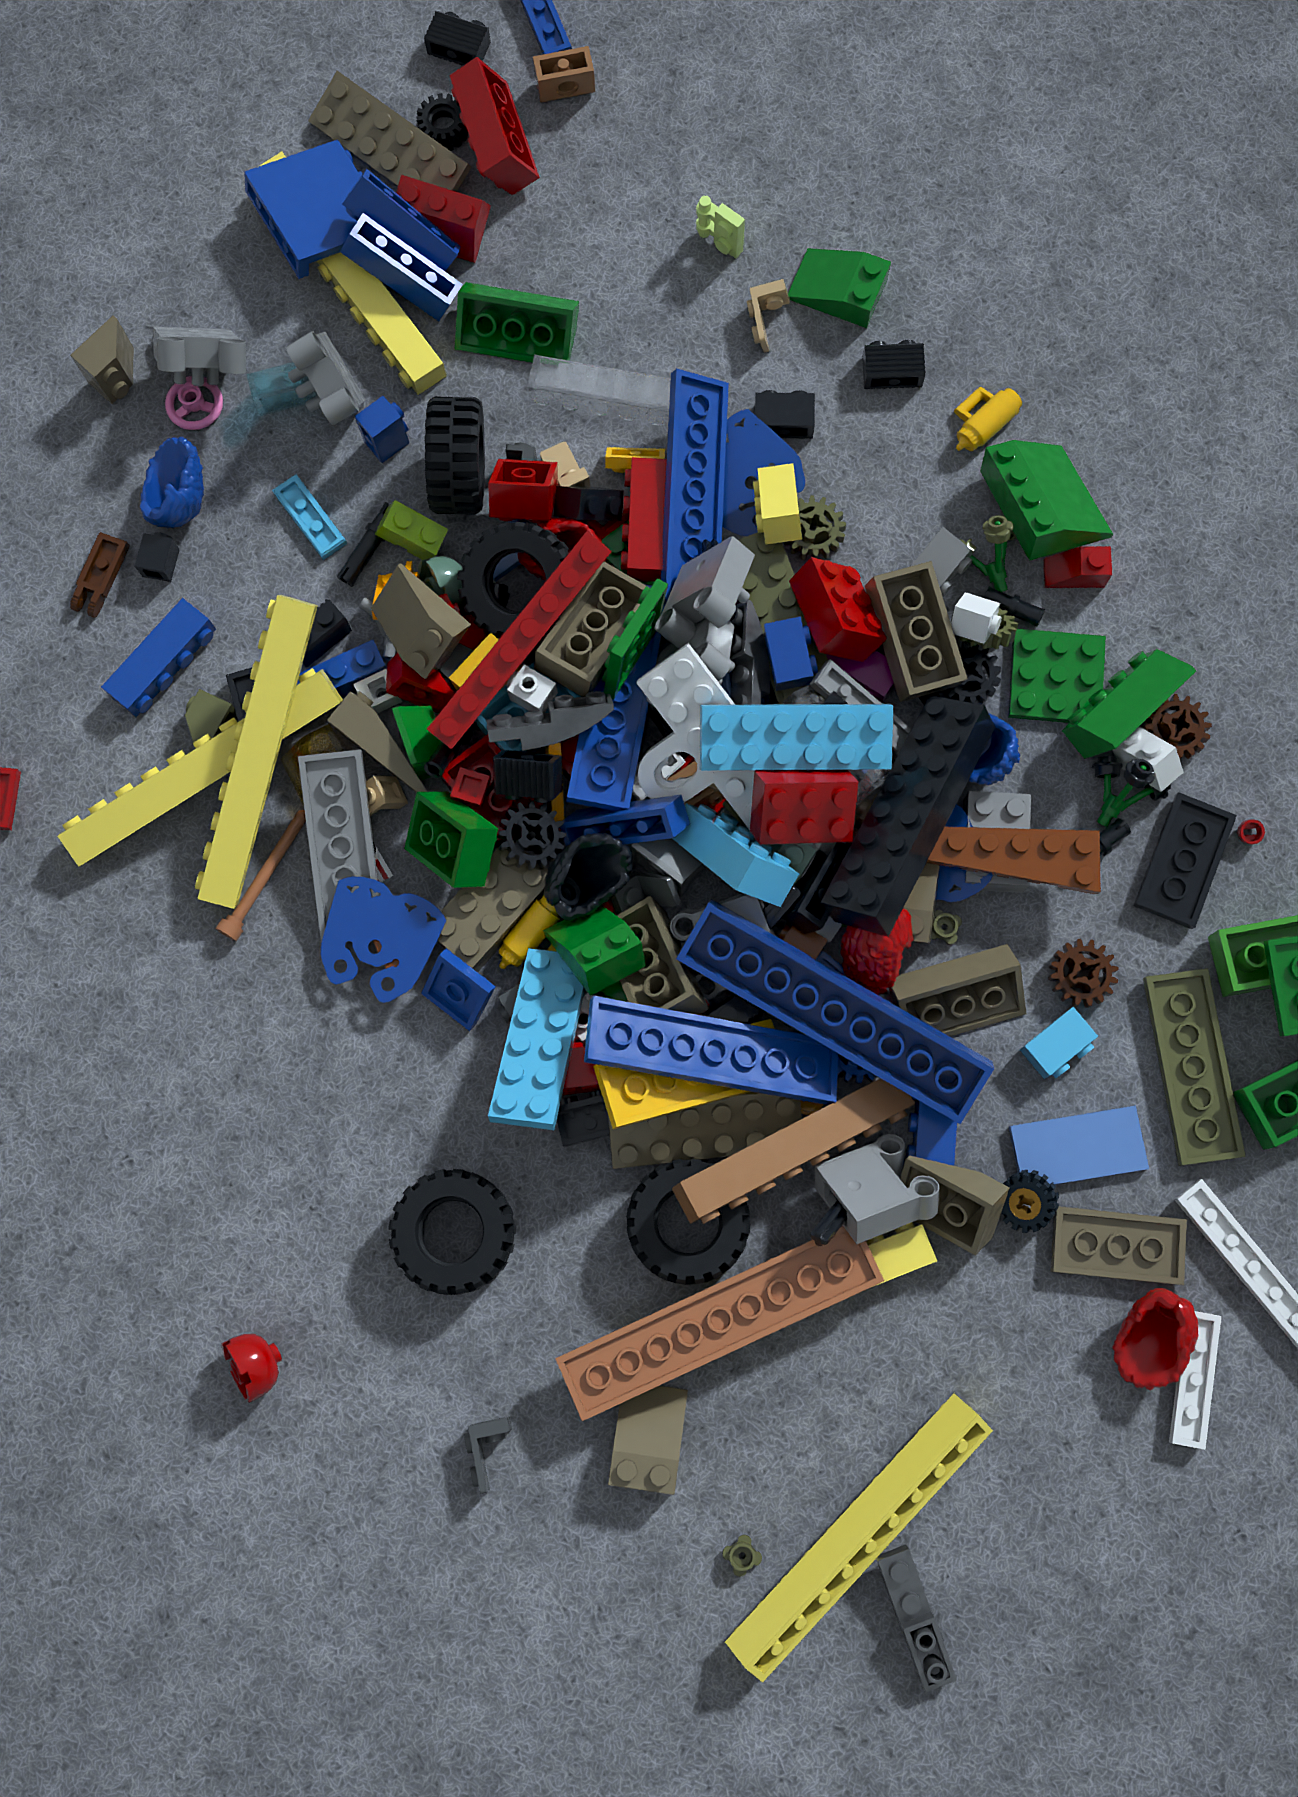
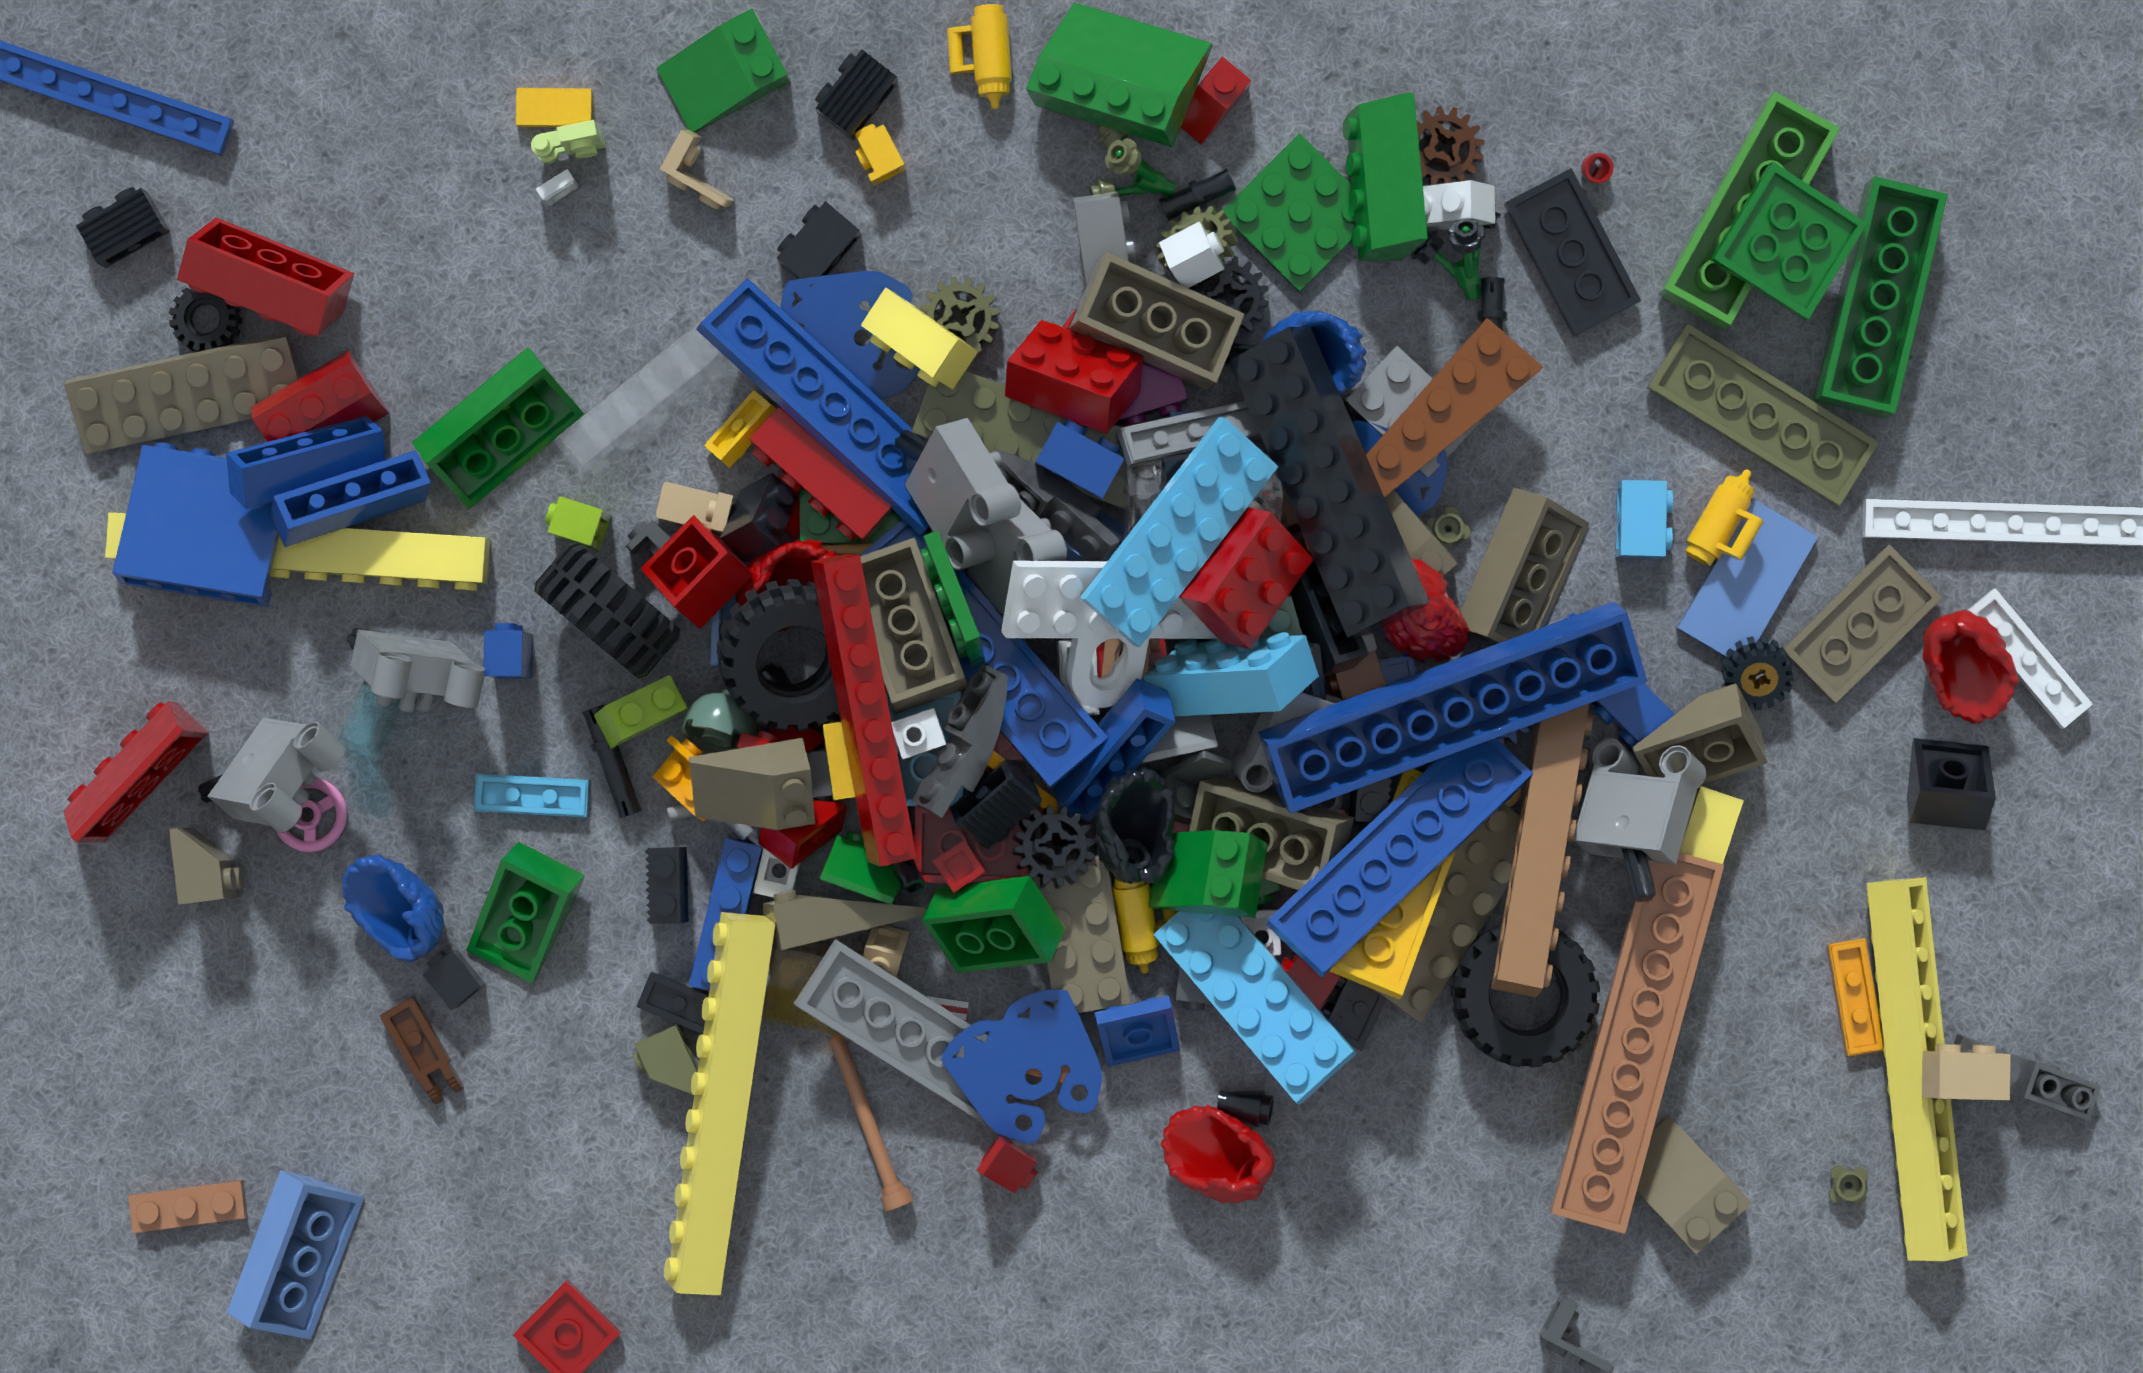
camera: 55 degrees left, 10 degrees up
blue brick [101,598,216,717] -> none
light yellow brick [195,595,318,909] -> none
black tyre [388,1169,516,1295] -> none
medium nougat brick [533,46,595,103] -> none
reddish brown gear [1048,939,1119,1008] -> none
none -> red slope [63,701,209,843]
none -> green slope [466,842,585,984]
none -> yellow tile [516,88,593,128]
none -> white tile [536,169,579,206]
none -> lime brick [545,496,611,551]
none -> yellow brick [854,124,906,187]
none -> red slope [977,1134,1039,1194]
none -> red hair [1160,1104,1275,1204]
none -> black cone [1217,1090,1274,1128]
none -> yellow piece [1684,469,1764,567]
none -> light orange tile [1826,938,1884,1056]
none -> black slope [1907,738,1996,830]
none -> tan brick [1922,1044,2011,1100]

